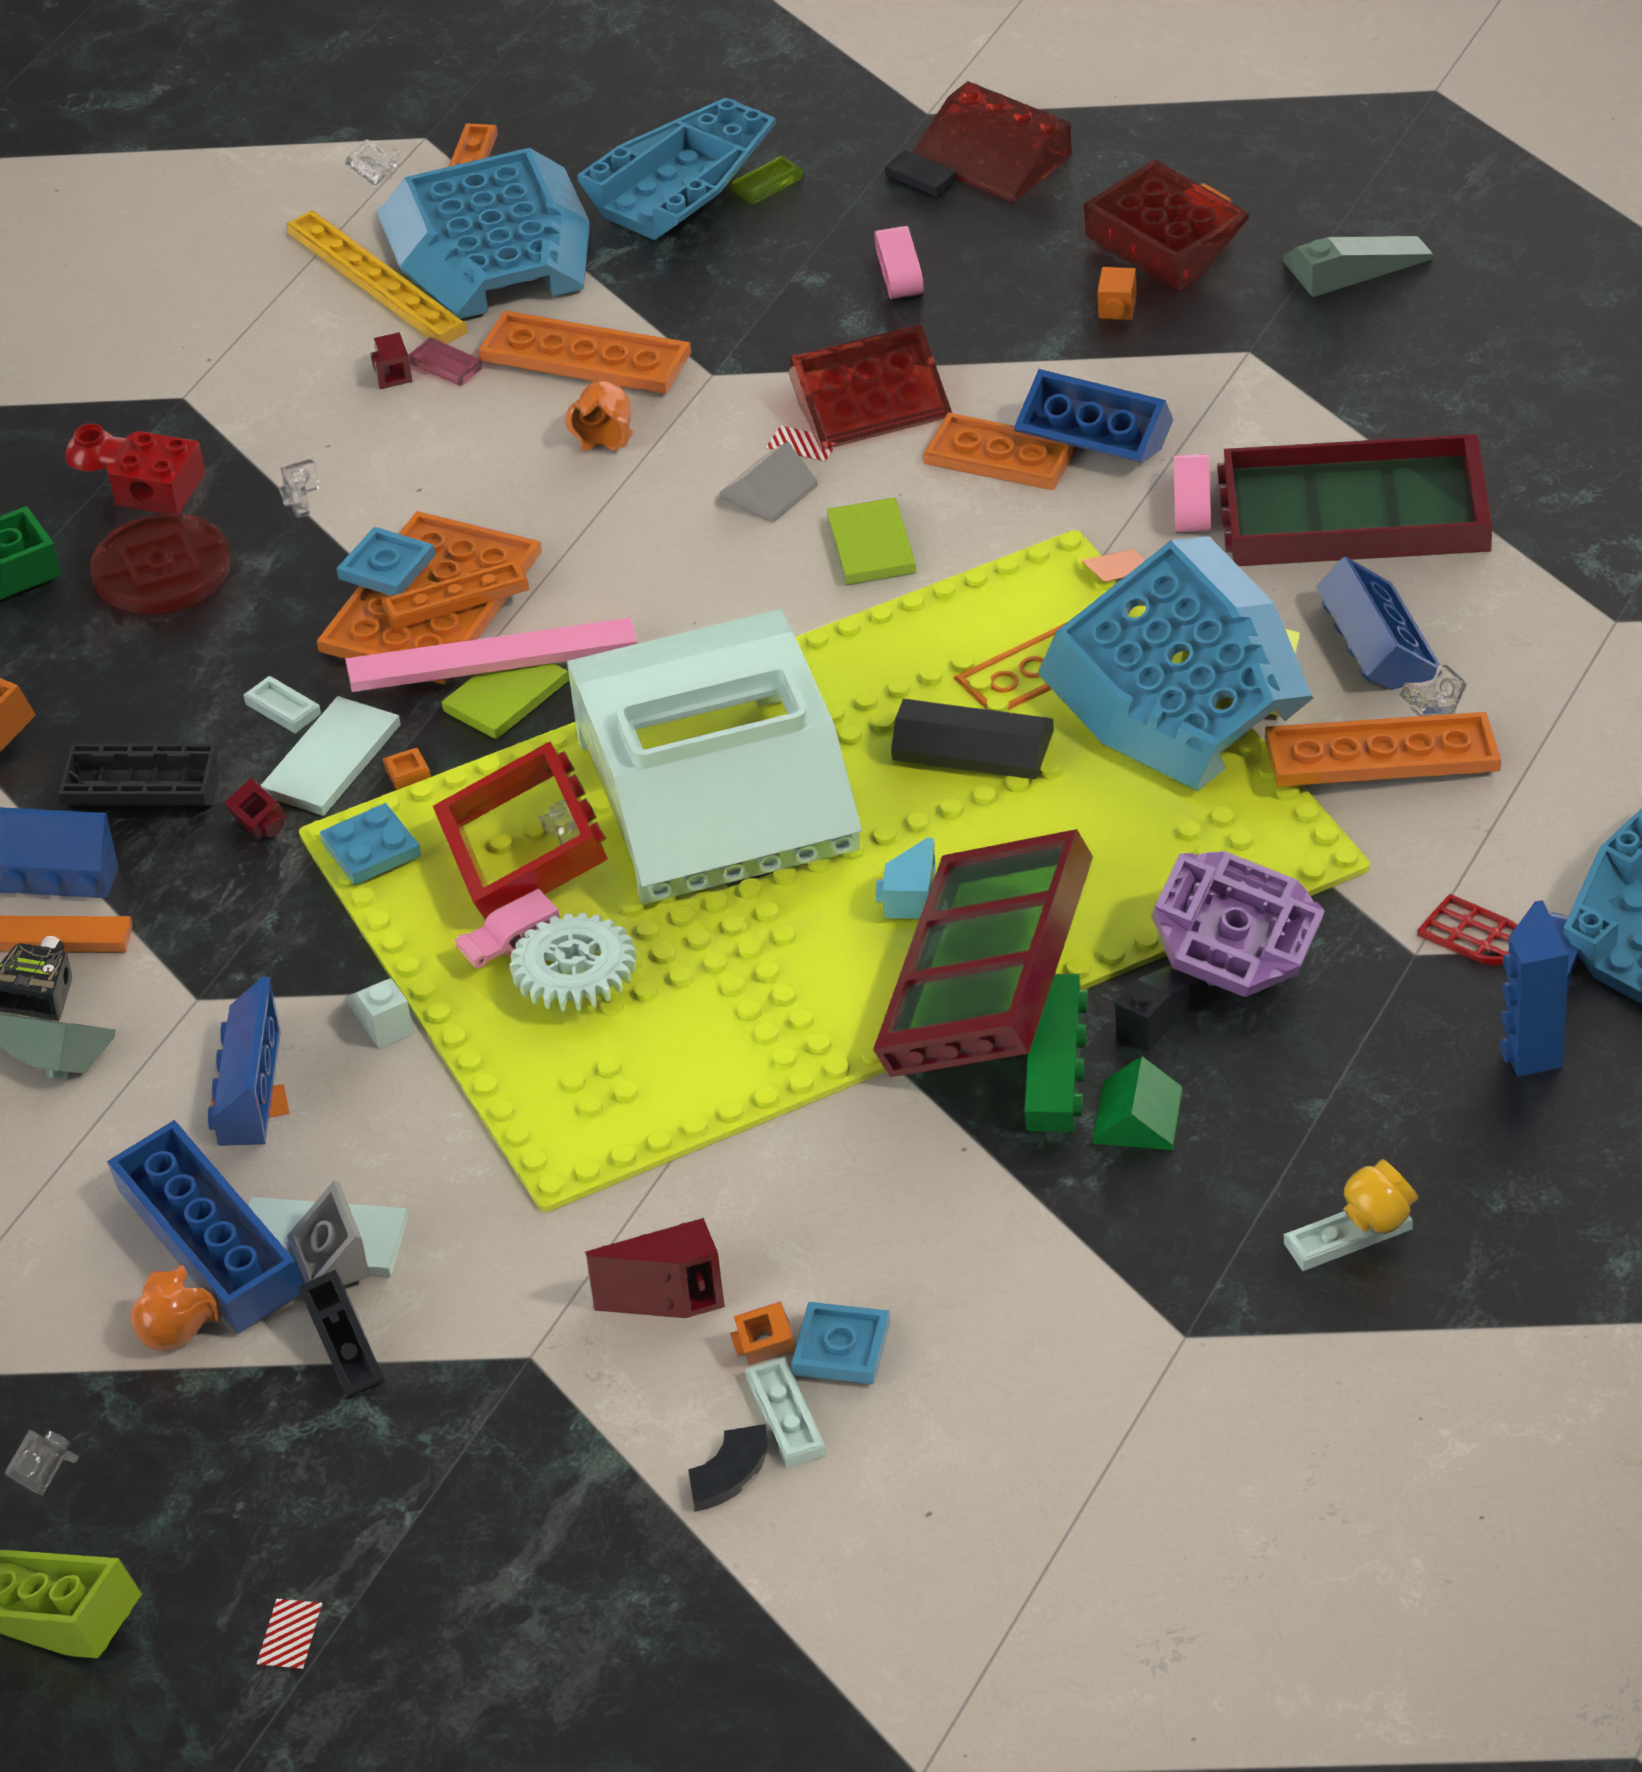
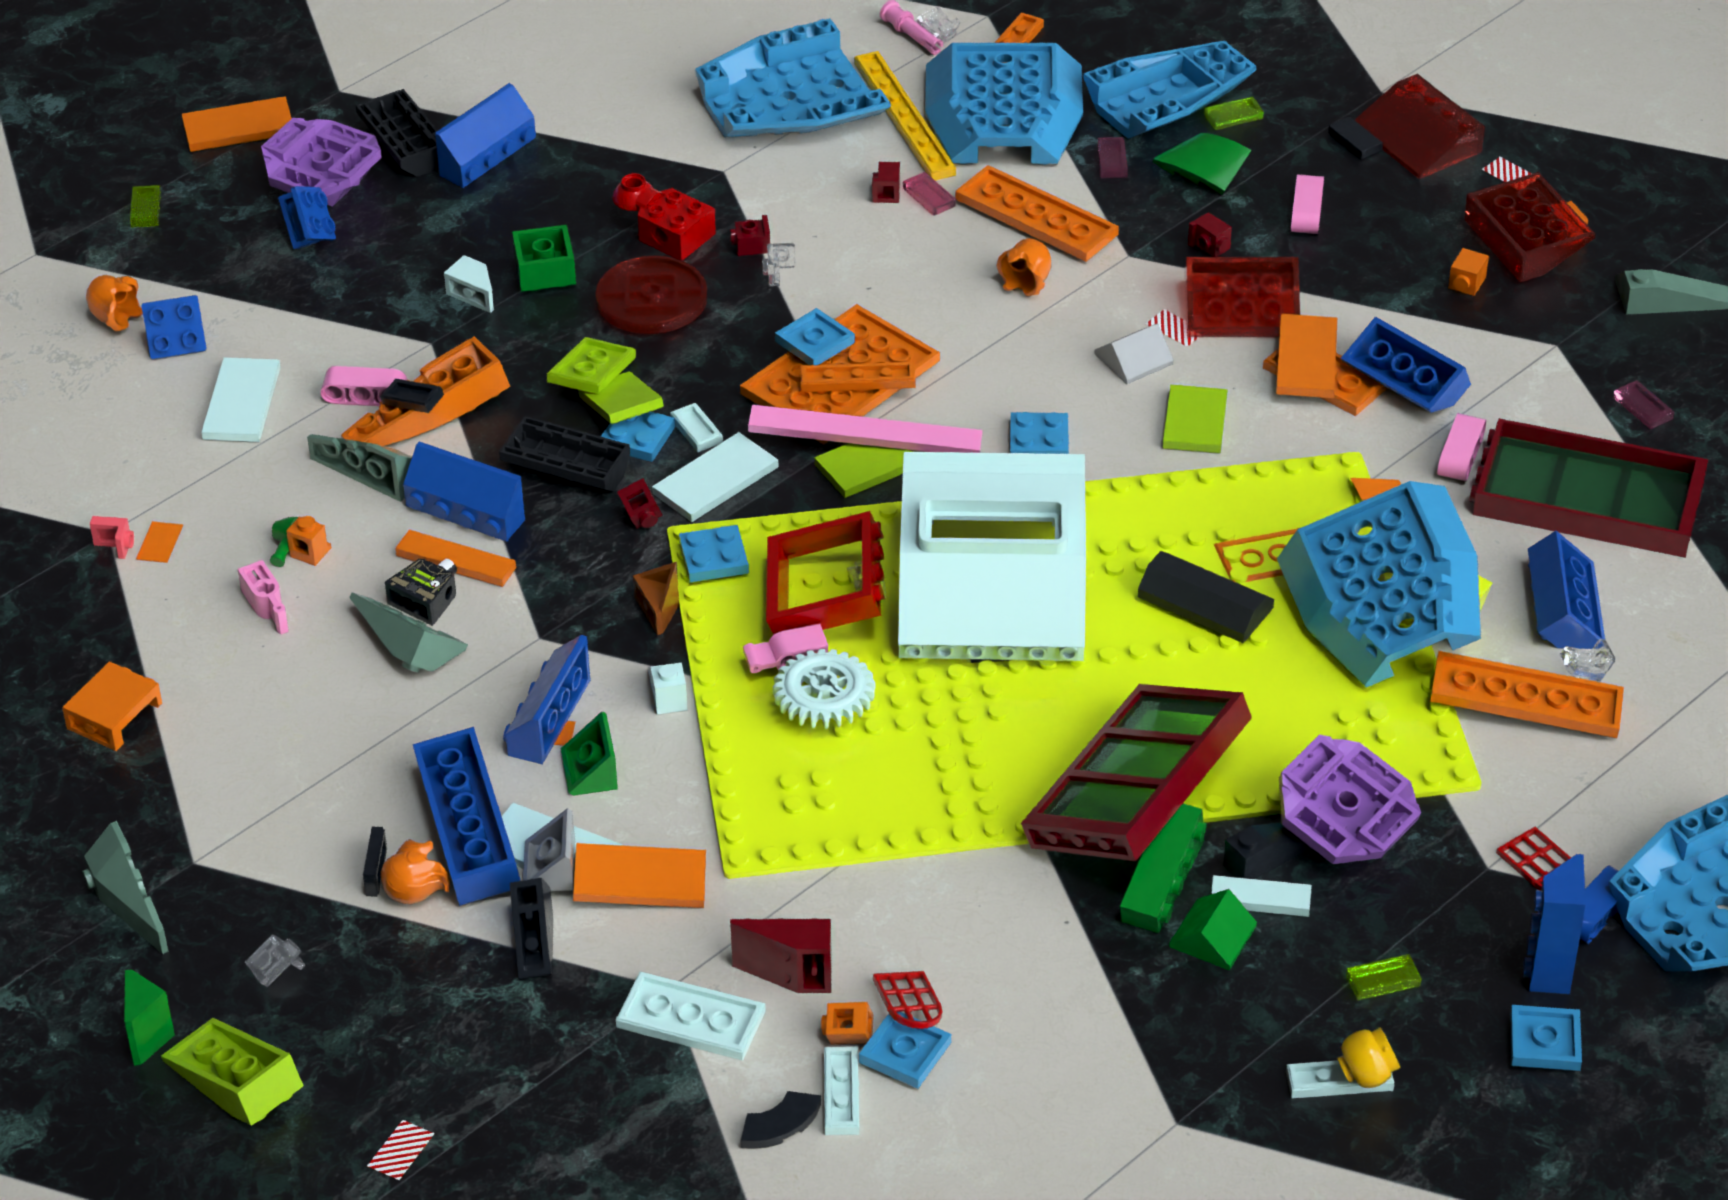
camera: 15 degrees right, 0 degrees up
orange tile [383,748,431,790] -> none
medium azure slope [876,838,936,919] -> none
none -> black tile [363,826,387,897]
none -> lime tile [547,337,636,394]
none -> green slope [560,711,618,796]
none -> orange tile [573,843,706,908]
none -> lime tile [578,371,664,424]
none -> dark azure plate [601,411,676,462]
none -> light aqua tile [616,971,766,1061]
none -> dark orange slope [633,562,679,635]
none -> dark azure wedge [695,18,891,137]
none -> dark red brick [730,215,771,256]
none -> red window [872,971,943,1029]
none -> bright pink pin [880,0,943,55]
none -> dark azure plate [1010,412,1069,454]
none -> clear pink tile [1097,137,1128,178]
none -> green slope [1152,133,1251,195]
none -> dark red brick [1188,212,1232,258]
none -> light aqua tile [1212,875,1311,917]
none -> orange tile [1276,314,1338,398]
none -> clear neon green tile [1346,954,1422,1000]
none -> sticker [1482,157,1540,191]
none -> dark azure plate [1510,1005,1582,1071]
none -> clear pink tile [1613,380,1674,429]

